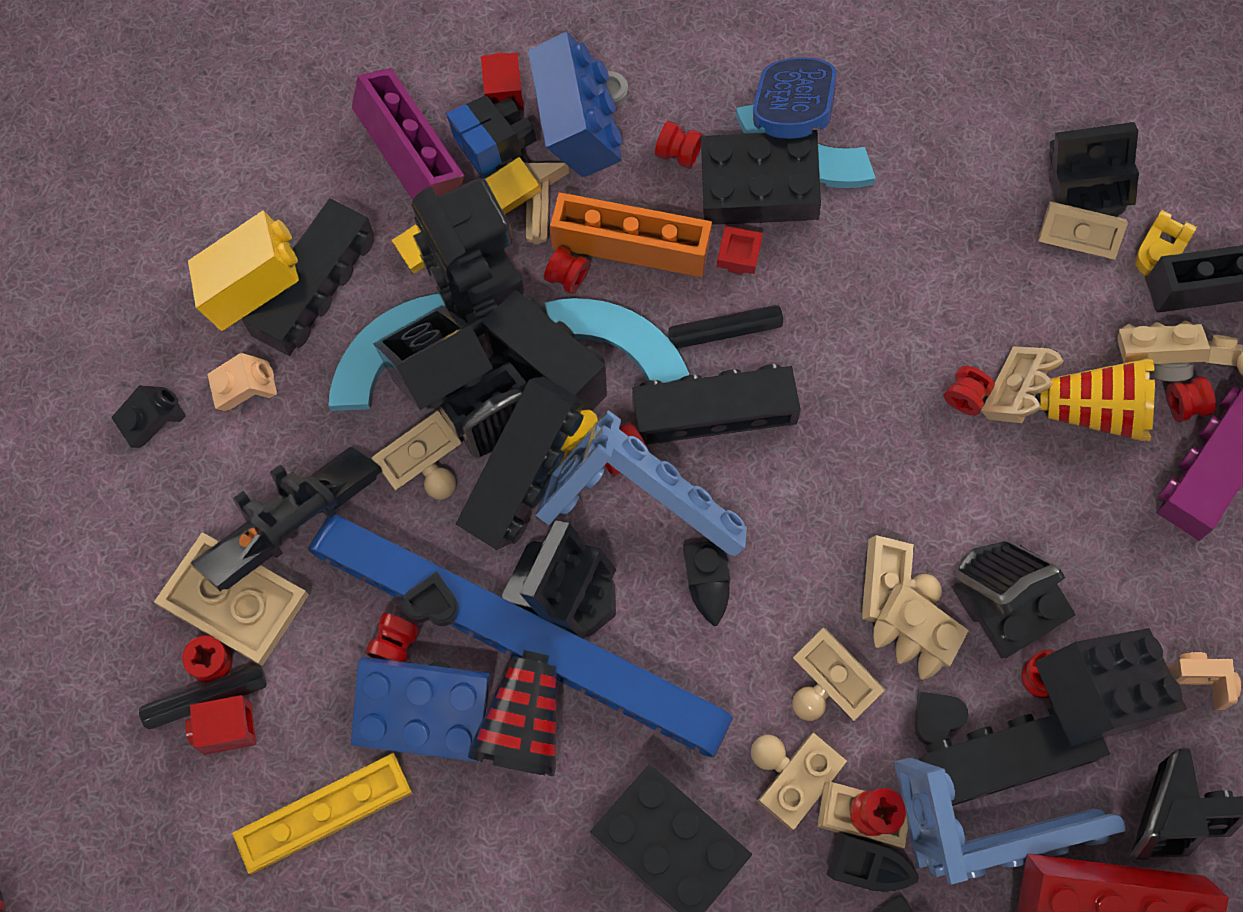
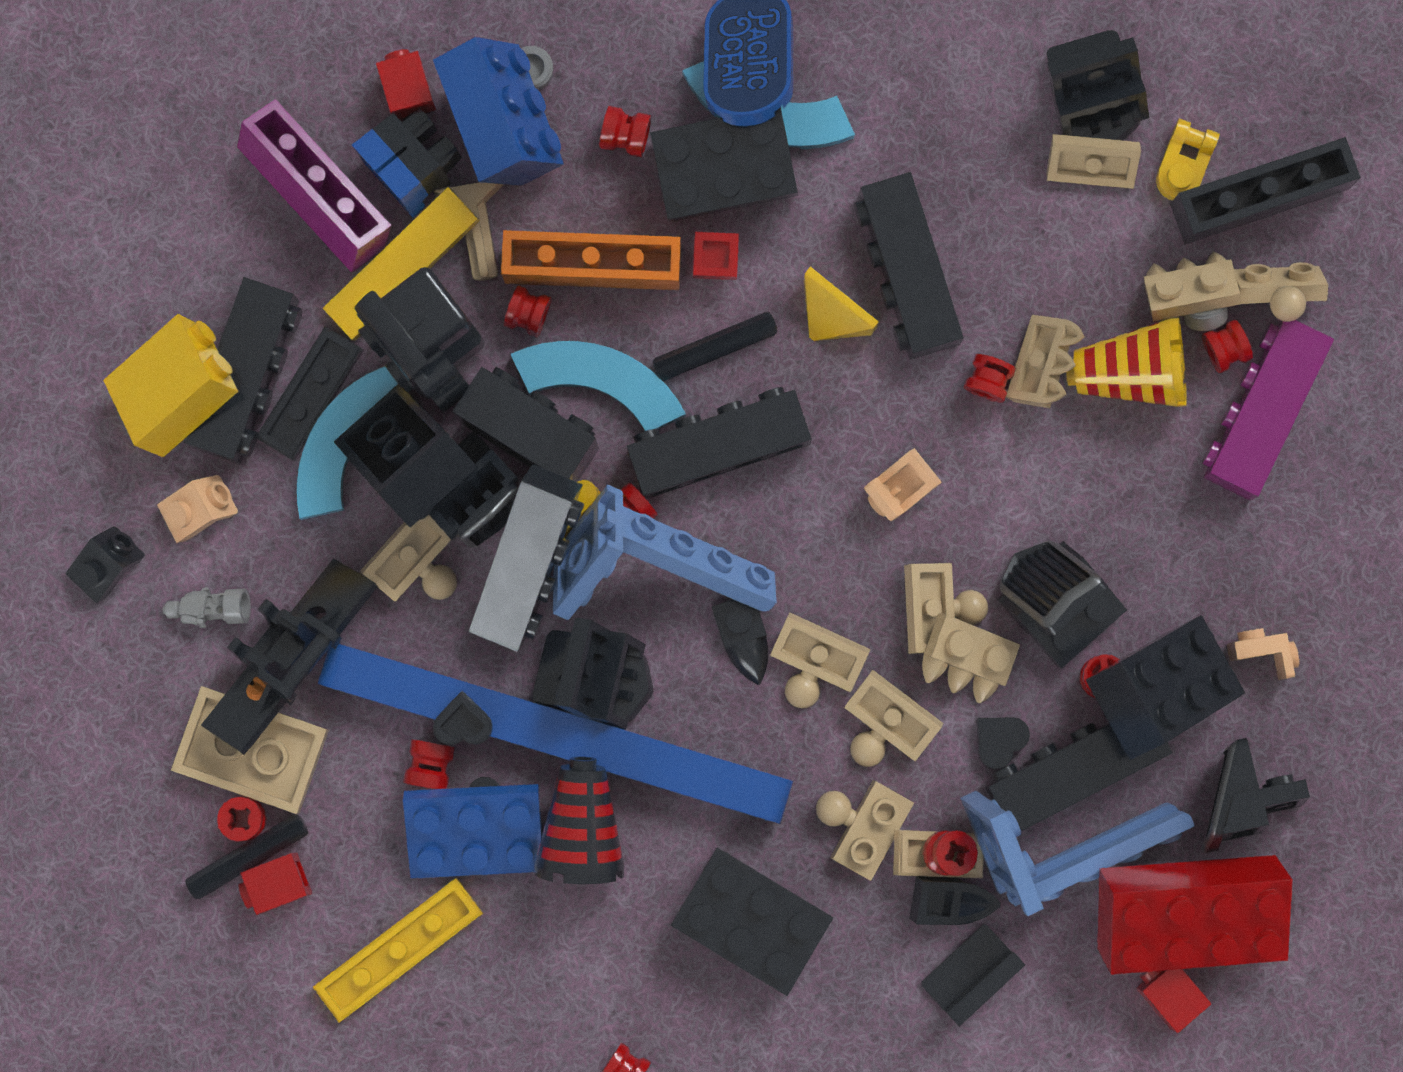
camera: 10 degrees left, 15 degrees up
none -> light grey piece [162,587,251,628]
none -> black tile [257,326,364,461]
none -> tan plate [770,613,870,709]
none -> yellow slope [803,266,879,341]
none -> black brick [854,172,964,360]
none -> light nougat bracket [864,448,942,521]

